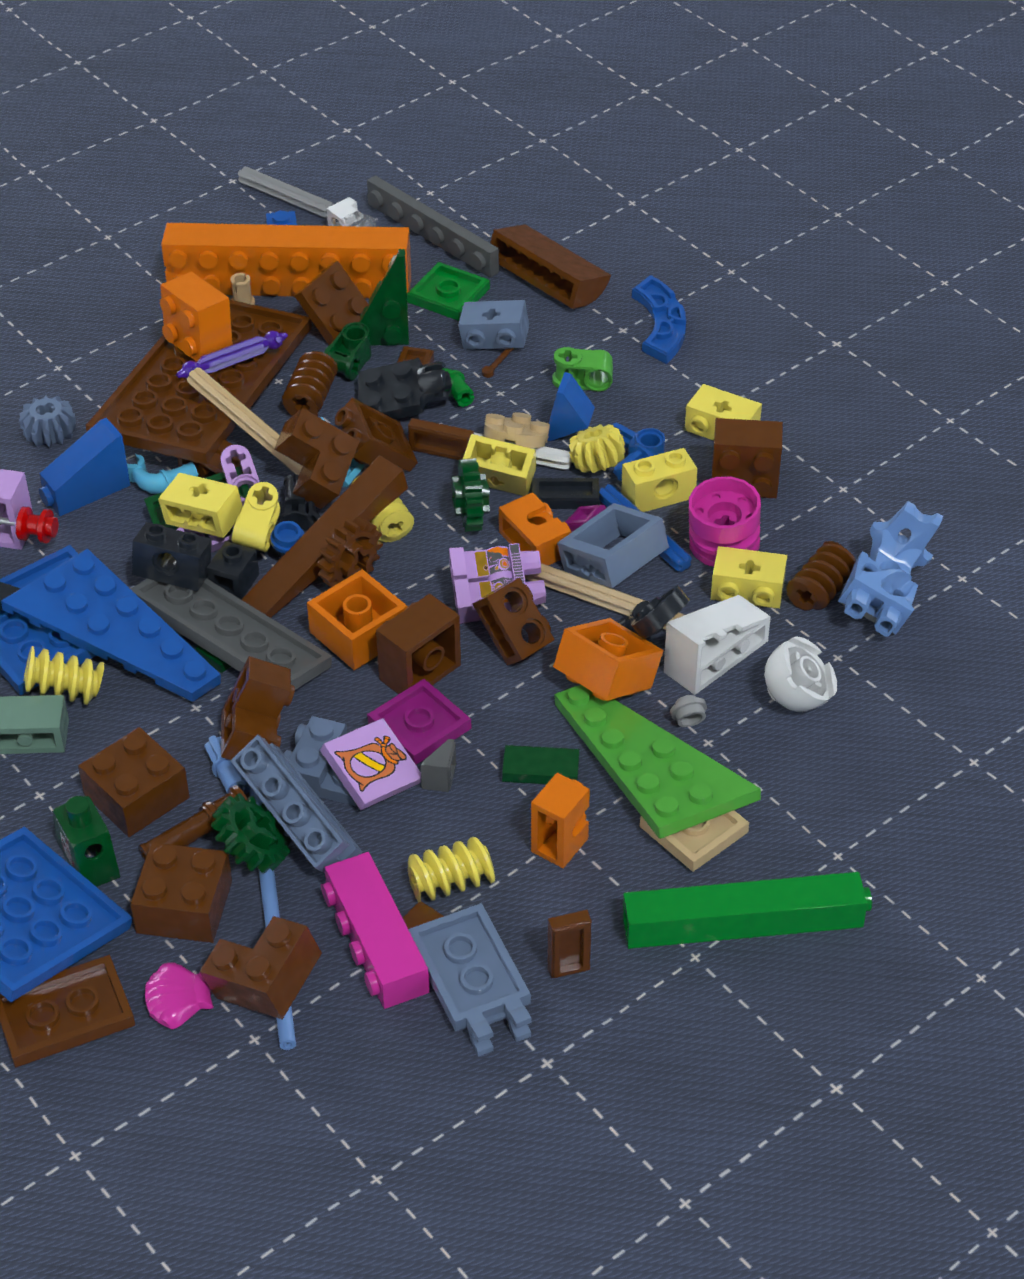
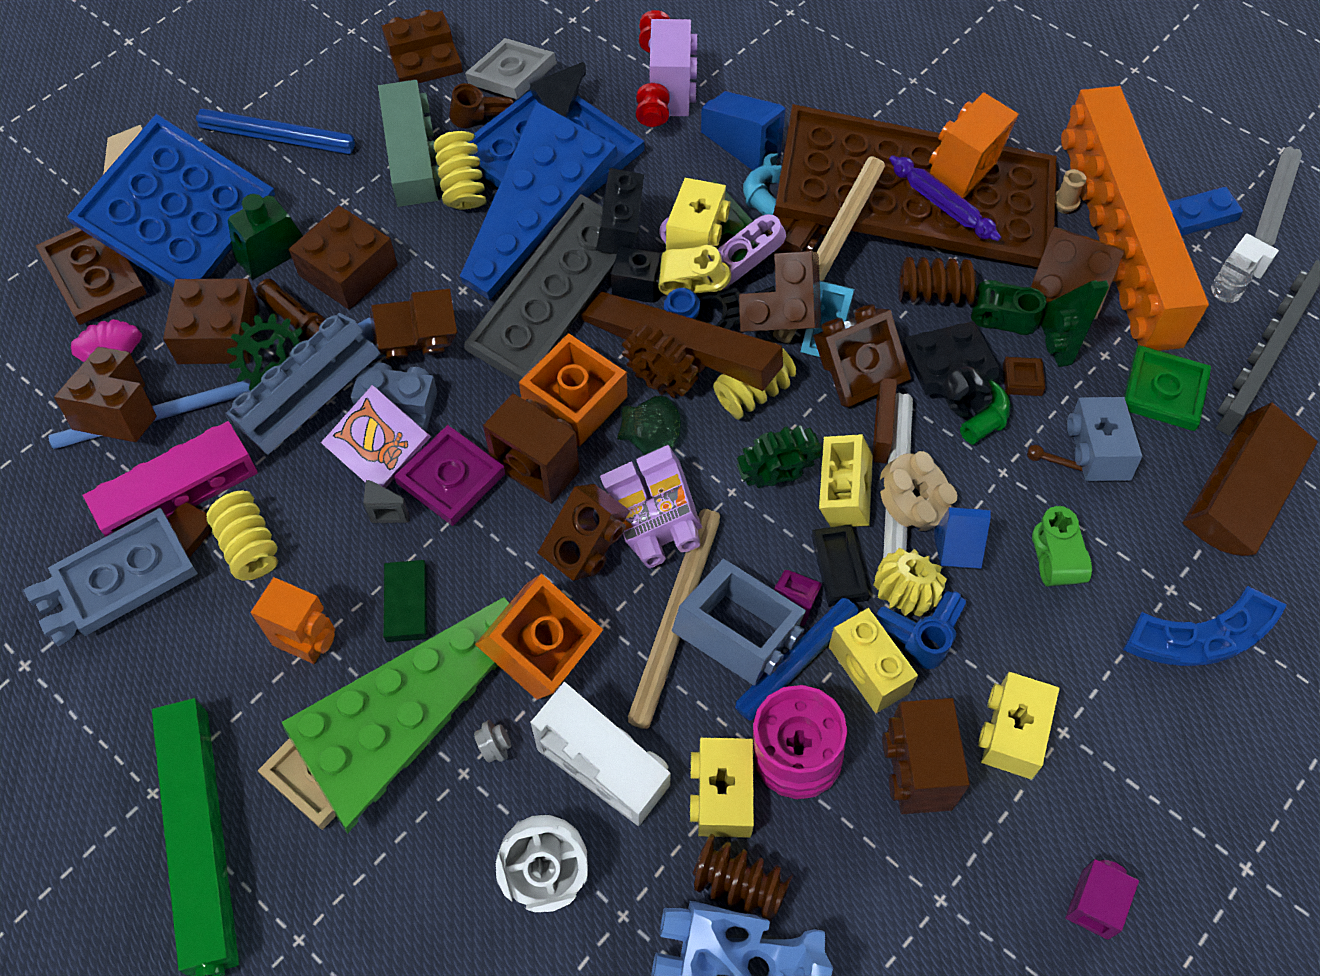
camera: 80 degrees right, 15 degrees up
sand blue gear [19,395,76,448] -> none
orange brick [499,492,571,566] -> none
reddish brown tile [548,910,592,978] -> none
black pin [625,585,690,639] -> none
none -> clear green animal [617,395,681,455]
none -> magenta brick [1065,859,1139,940]

